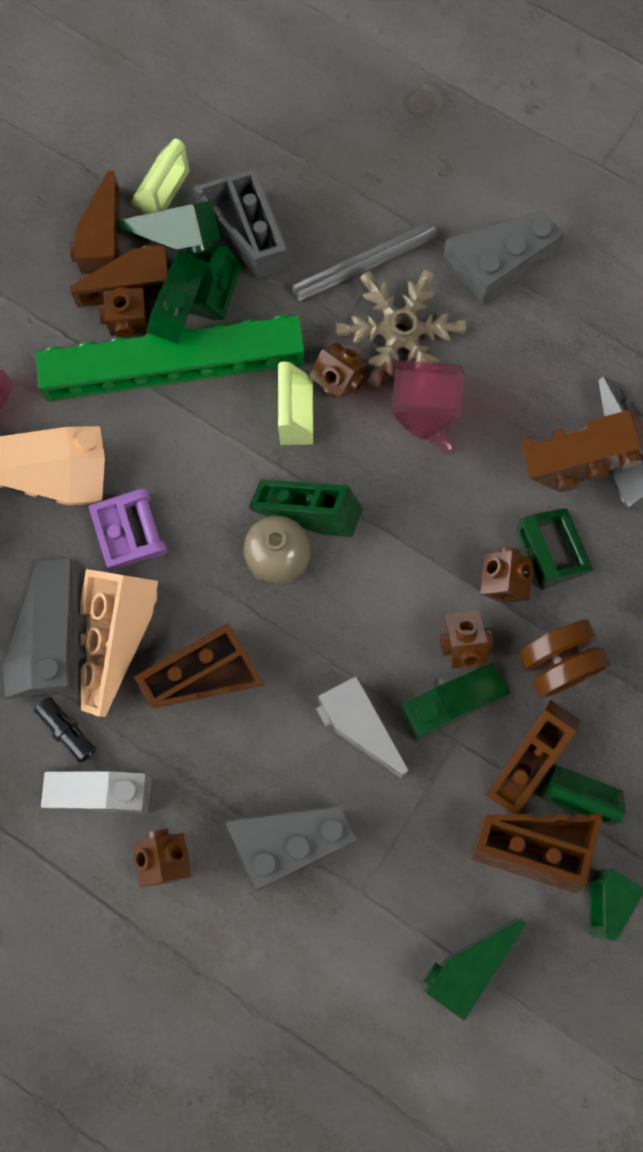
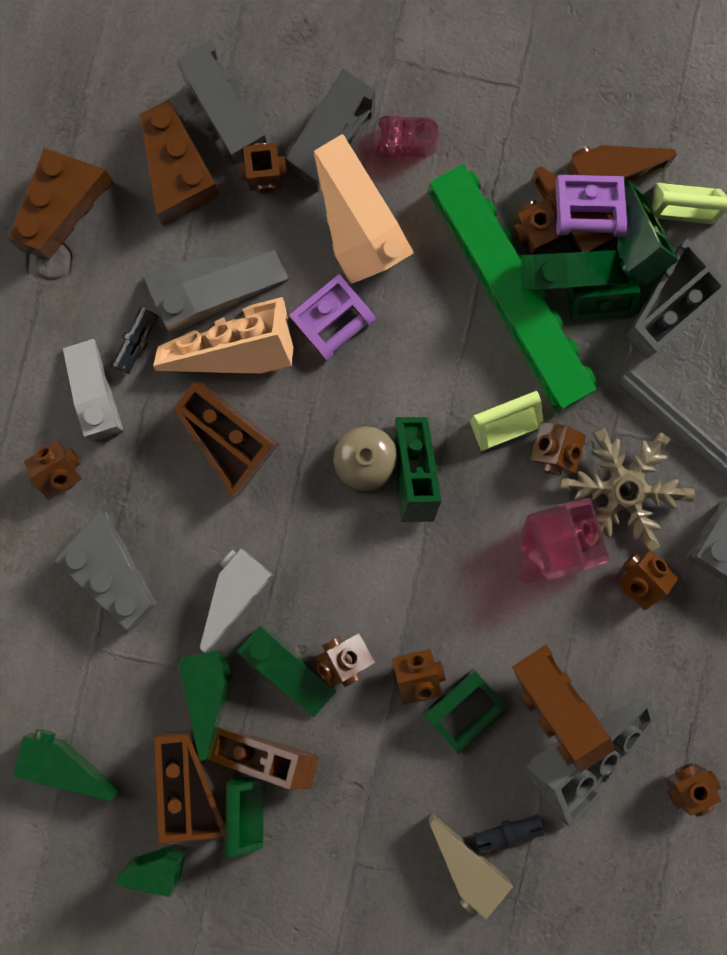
camera: 65 degrees right, 10 degrees up
reddish brown wheel [517,619,612,699] -> none
none -> dark green slope [178,650,233,761]
none -> medium lavender plate [555,175,627,237]
none -> reddish brown brick [617,549,678,611]

